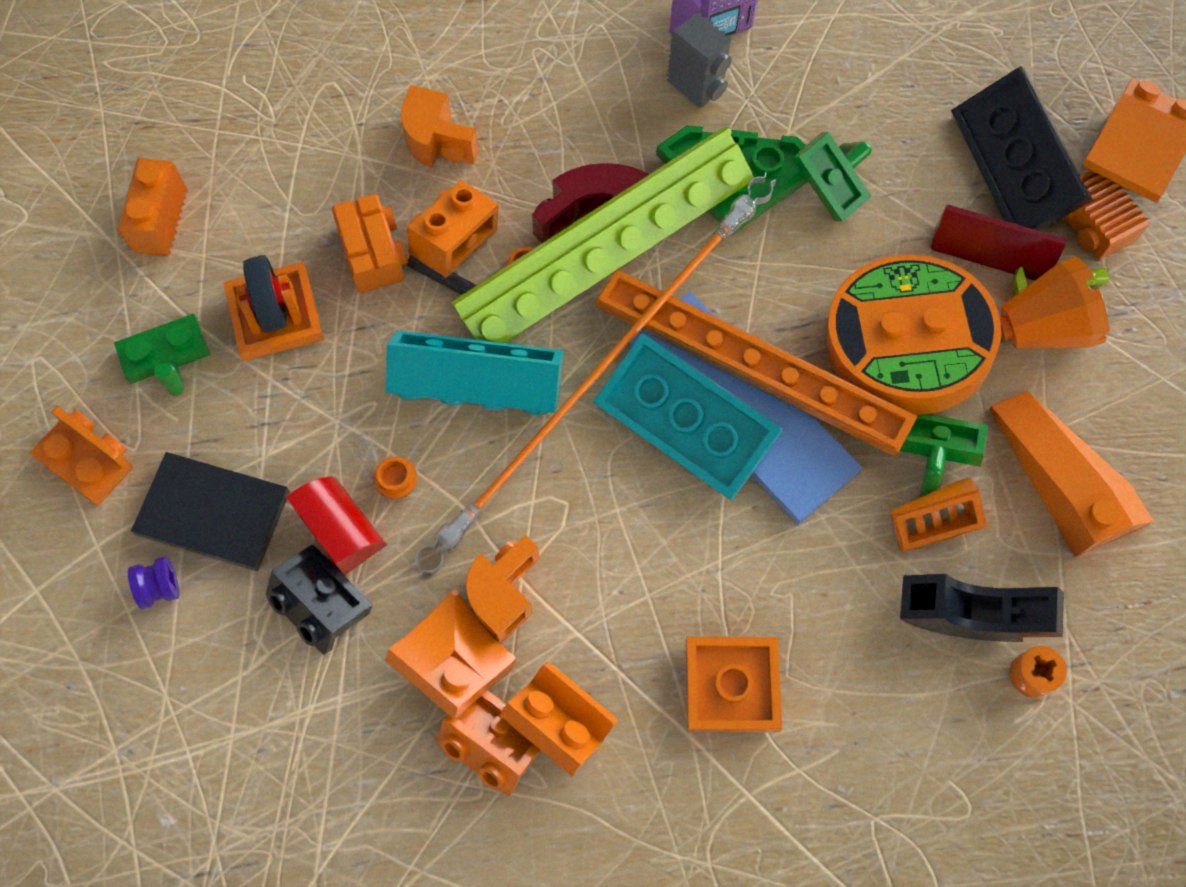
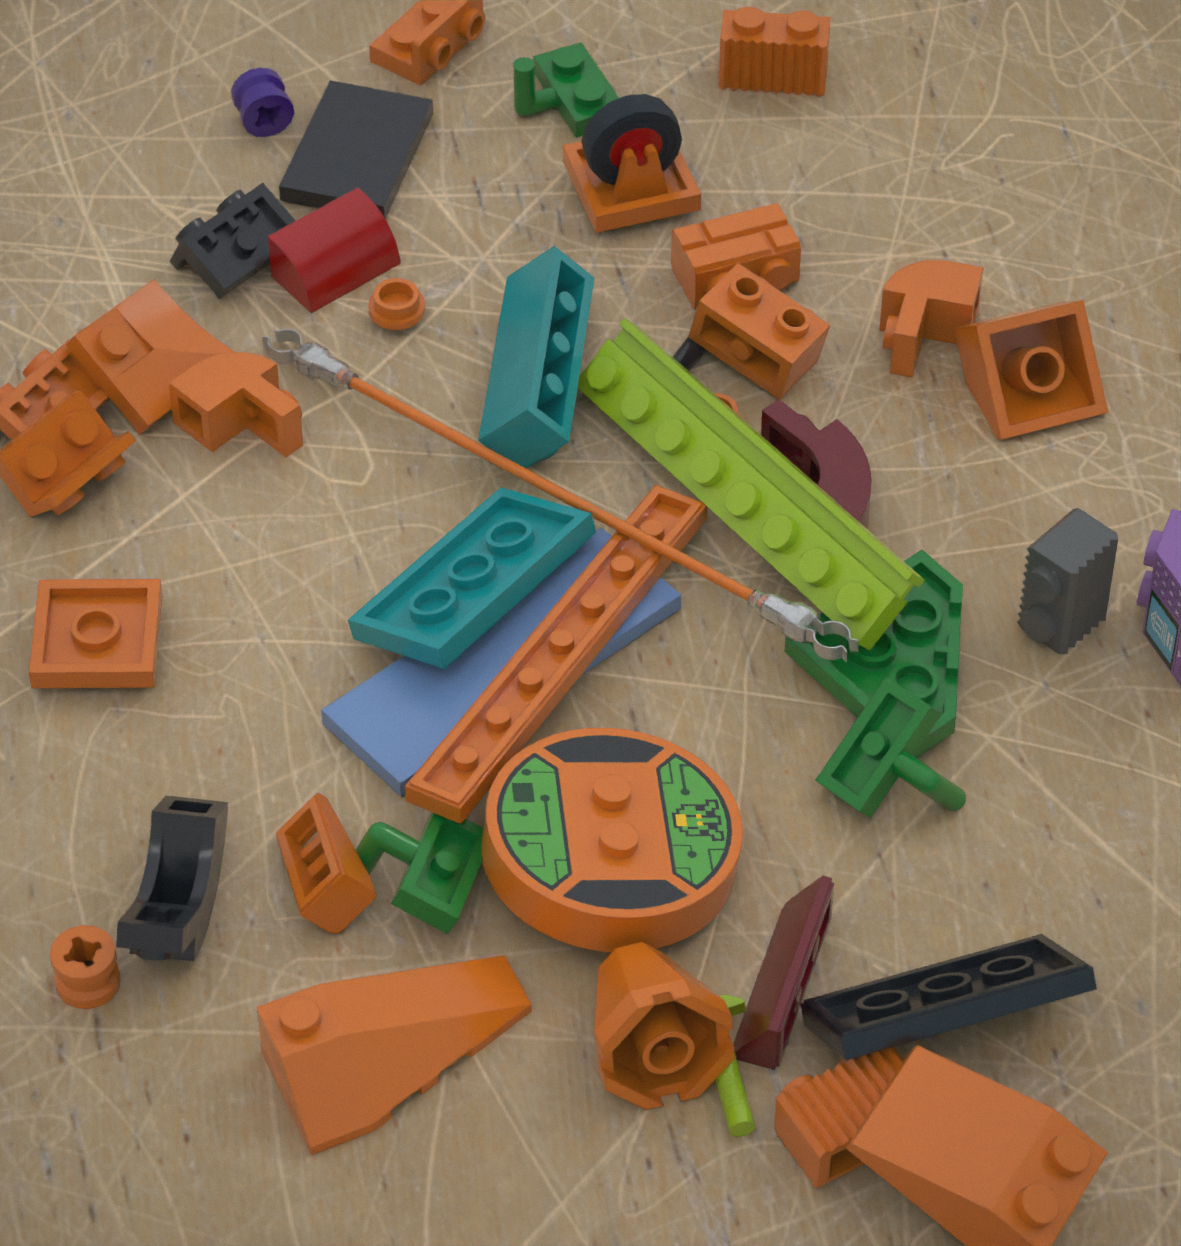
camera: 90 degrees right, 20 degrees down
none -> orange slope [954,300,1108,440]

